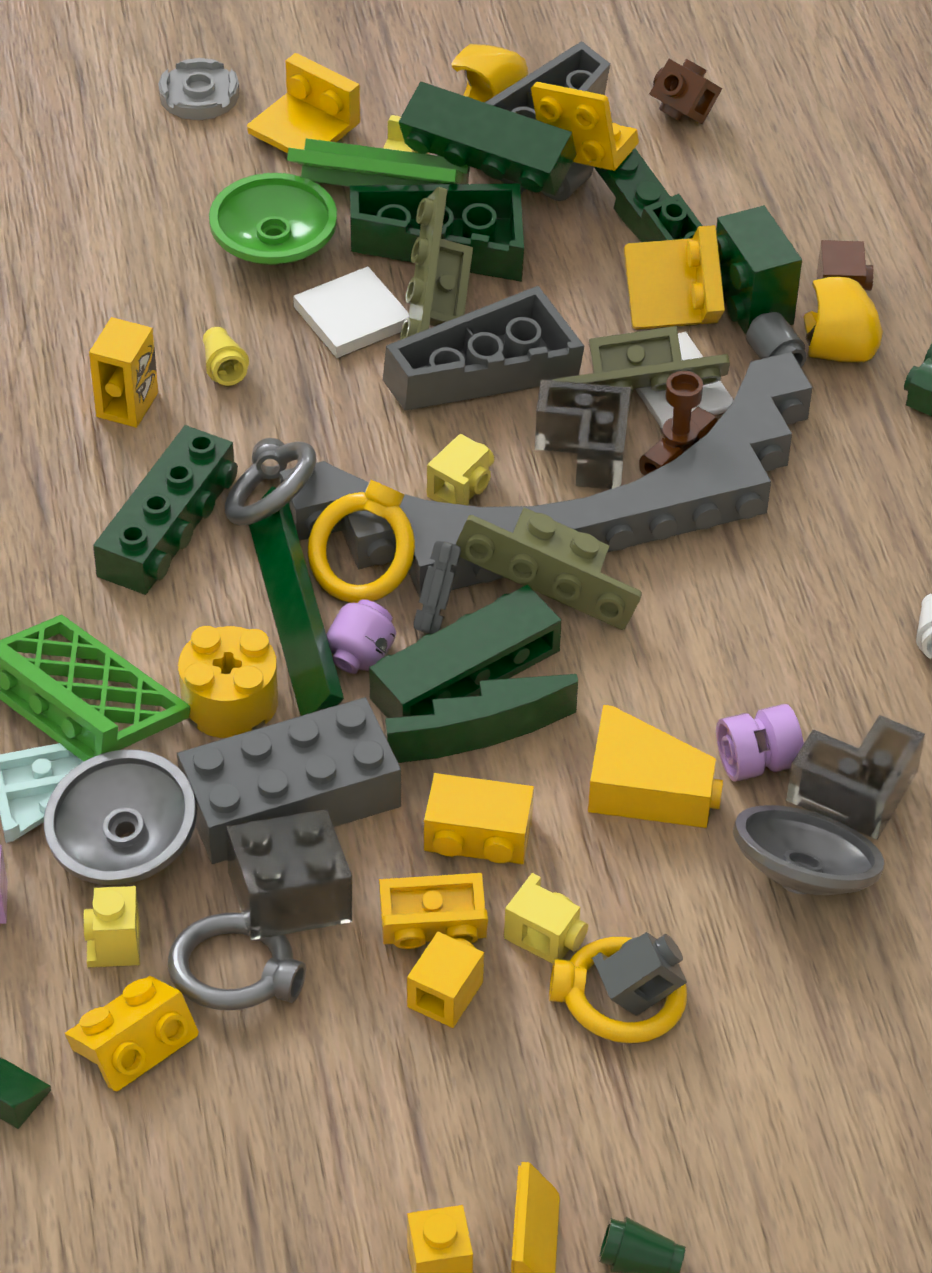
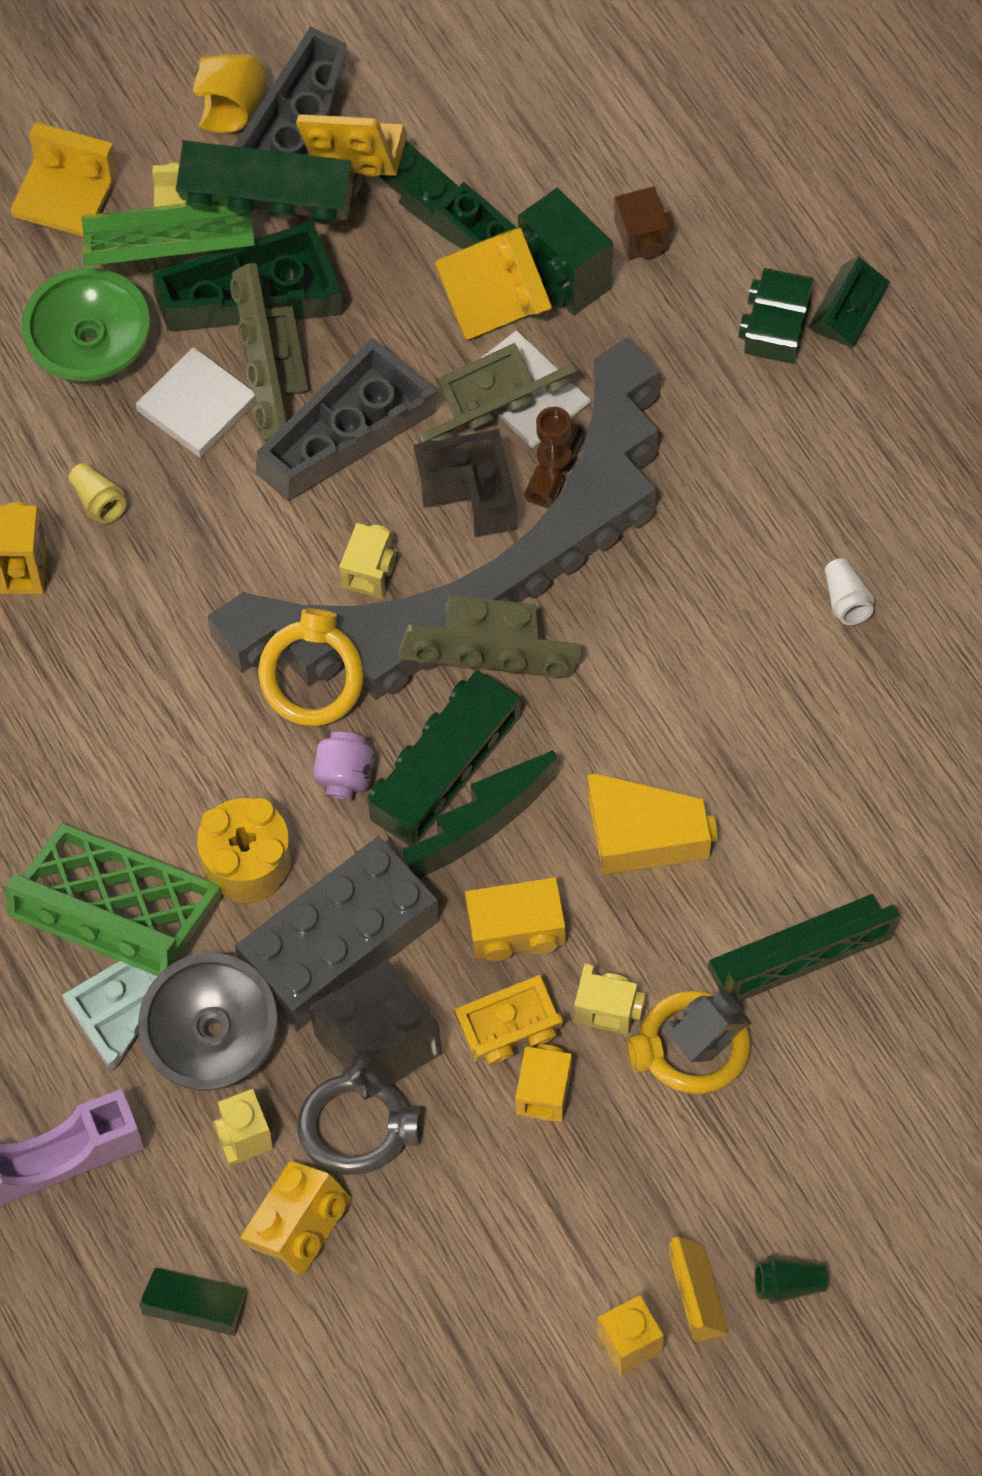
camera: 15 degrees left, 15 degrees up
dark green brick [93,425,238,595] -> none
flat silver piece [225,438,317,525] -> none
dark green tile [249,486,344,716] -> none
dark grey axle [413,541,461,634] -> none
reddish brown brick [649,59,723,124] -> none
lavender wheel [716,704,804,782] -> none
flat silver dish [733,805,884,895] -> none
dark grey brick [746,312,807,367] -> none
clear smoke brick [786,715,925,840] -> none
yellow piece [804,277,883,362] -> none
none -> dark green fence [707,894,900,1002]

